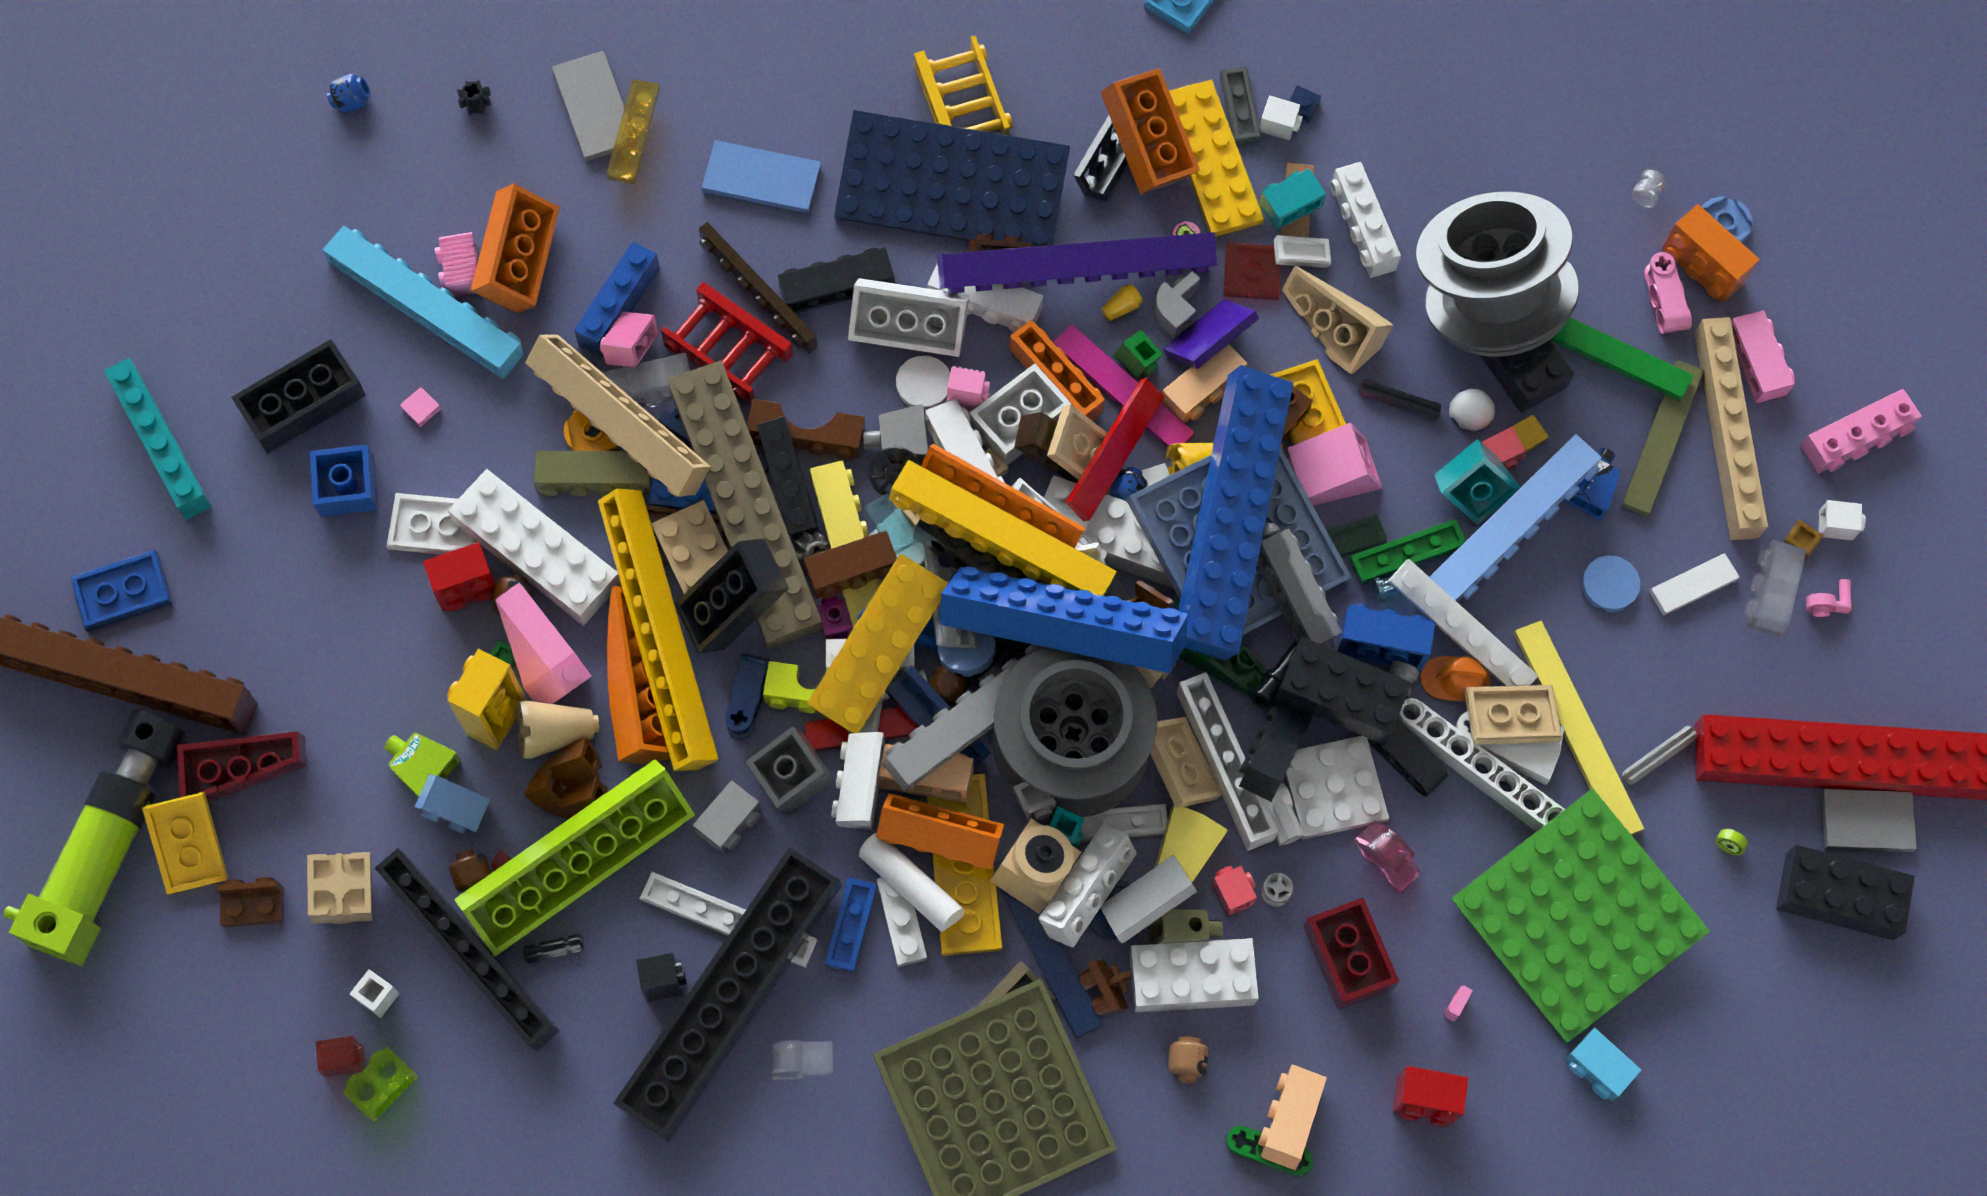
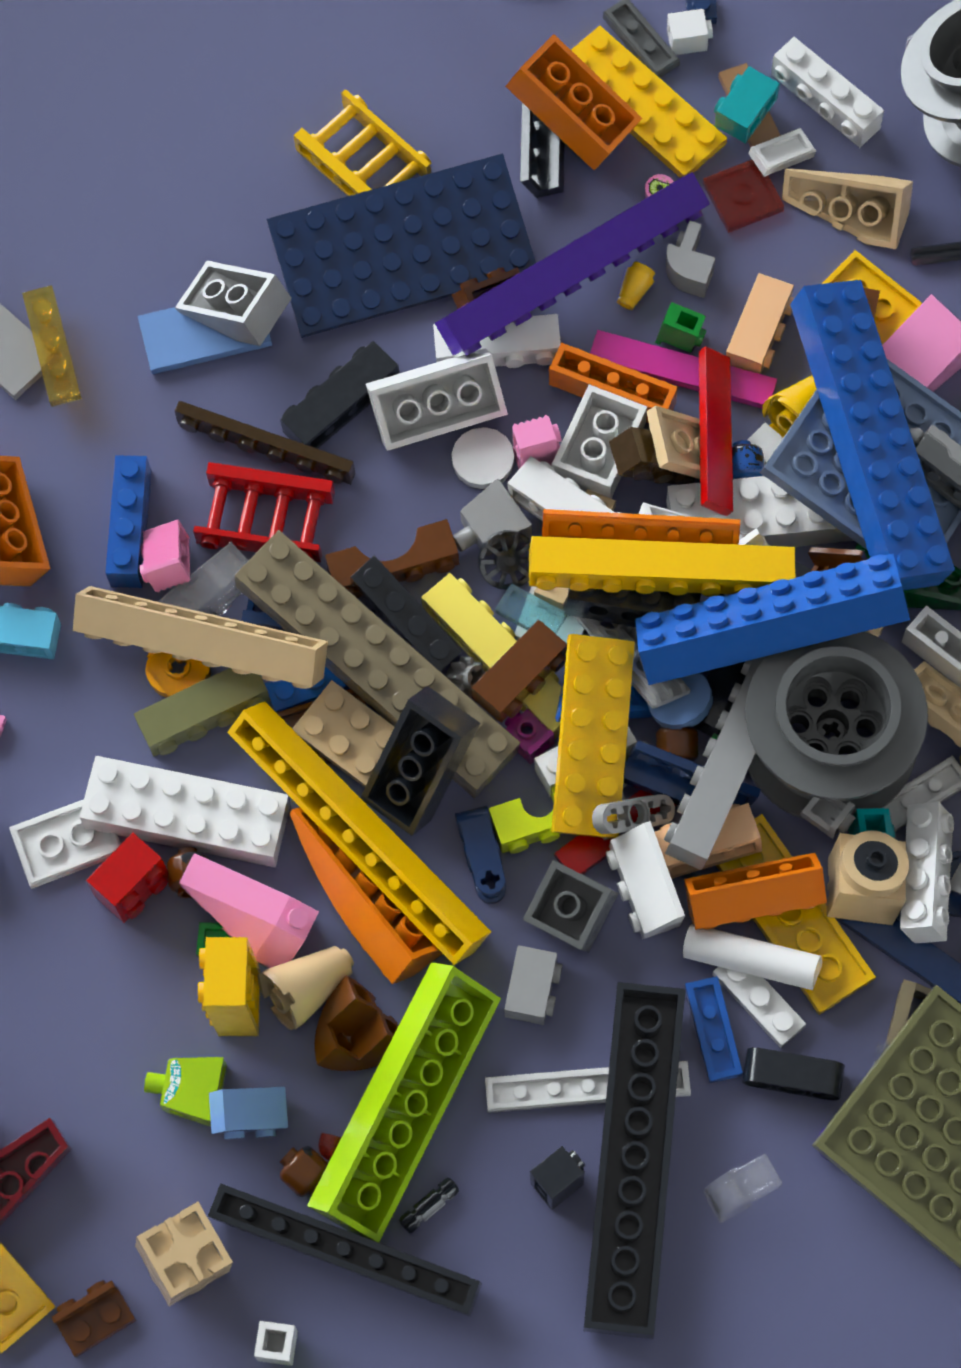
camera: 20 degrees left, 0 degrees up
dark purple tile [1163,299,1259,369] -> none
none -> light grey slope [175,261,292,346]
none -> light grey beam [592,794,675,834]
none -> black beam [742,1047,845,1100]

